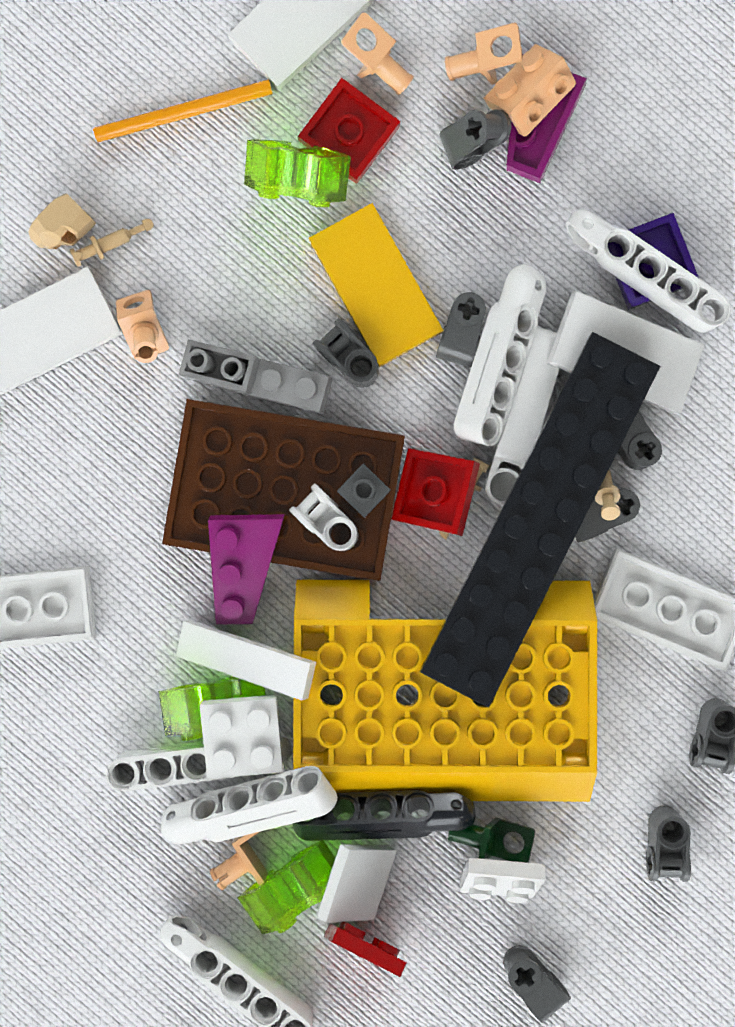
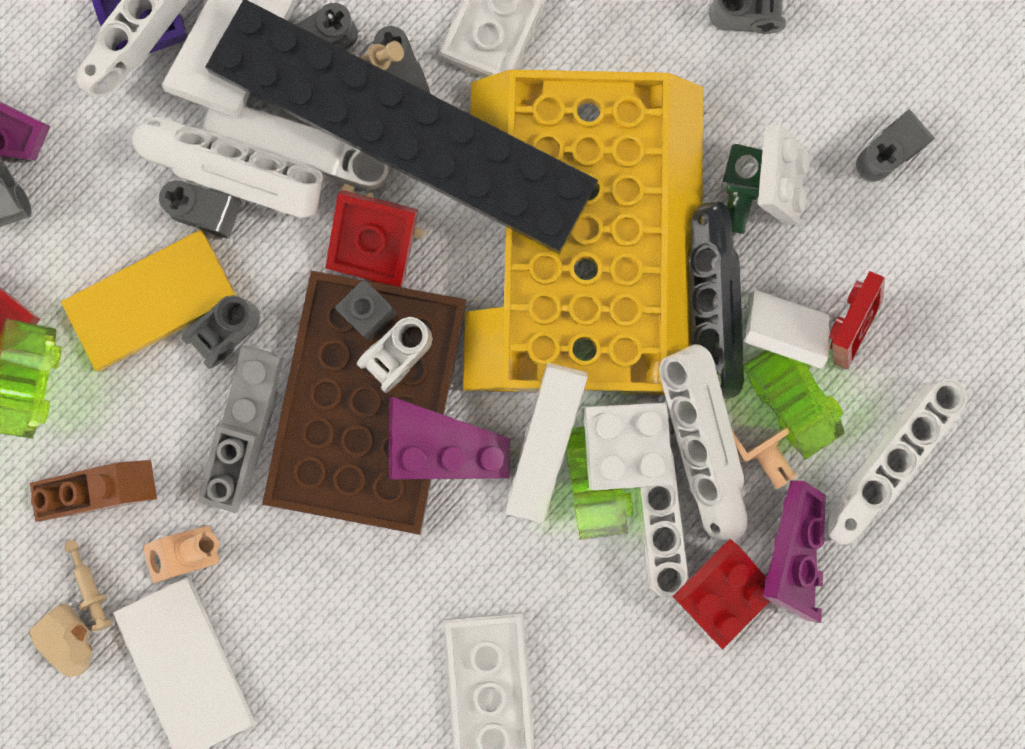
camera: 85 degrees left, 5 degrees down
none -> dark orange slope [30,460,157,522]
none -> red plate [672,539,770,650]
none -> magenta wing [763,480,826,623]

